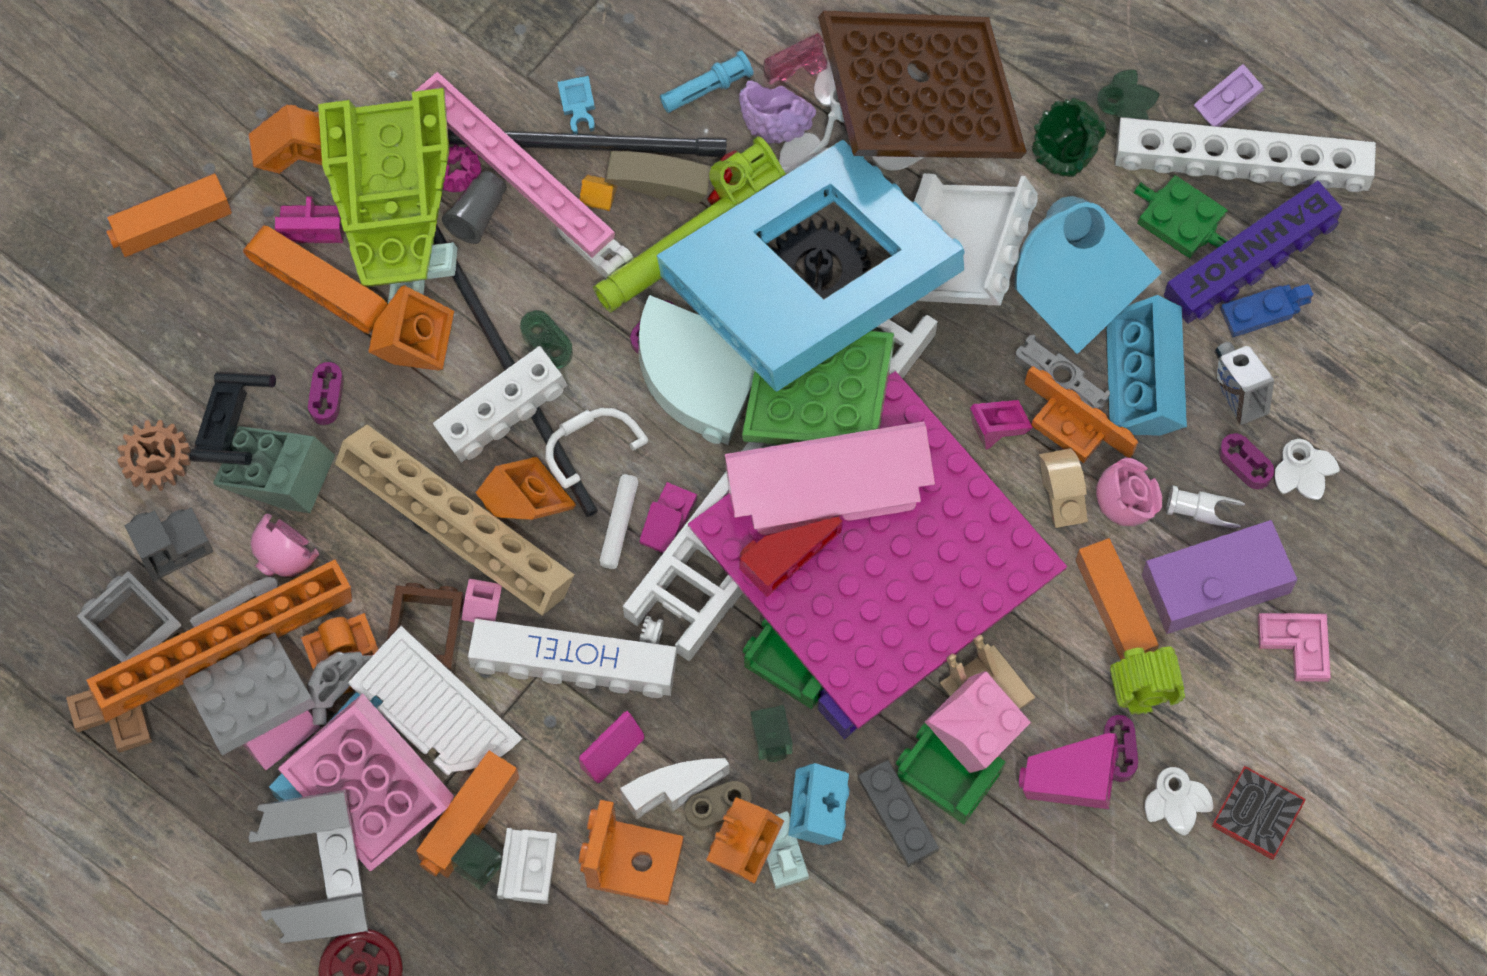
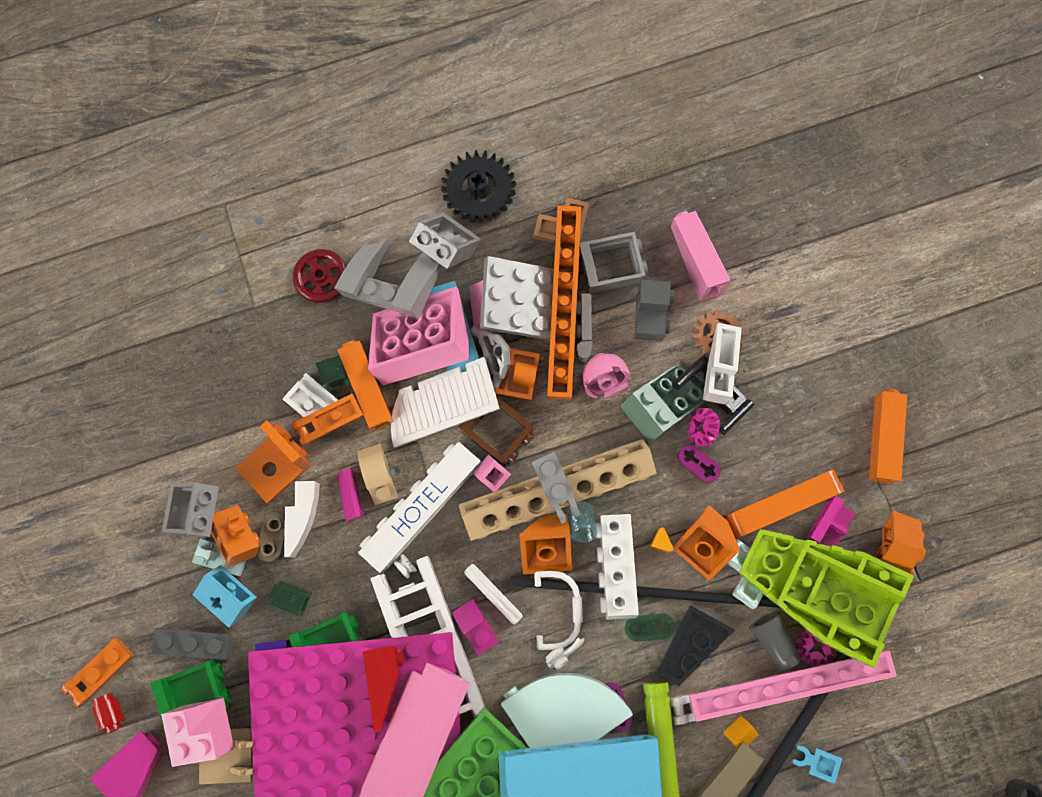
camera: 125 degrees right, 10 degrees up
none -> orange plate [61,638,134,708]
none -> red brick [91,693,125,734]
none -> light grey window [162,482,219,537]
none -> orange plate [291,393,364,447]
none -> tan brick [357,444,398,505]
none -> light grey window [409,213,481,269]
none -> black gear [441,150,516,223]
none -> light grey hinge [531,450,581,524]
none -> white plate [546,637,585,670]
none -> clear light blue piece [567,502,597,542]
none -> light orange slope [648,527,674,553]
none -> black wing [655,605,735,686]
none -> bright pink slope [671,211,730,302]
none -> dark pink gear [687,408,720,447]
none -> white slope [703,323,742,404]

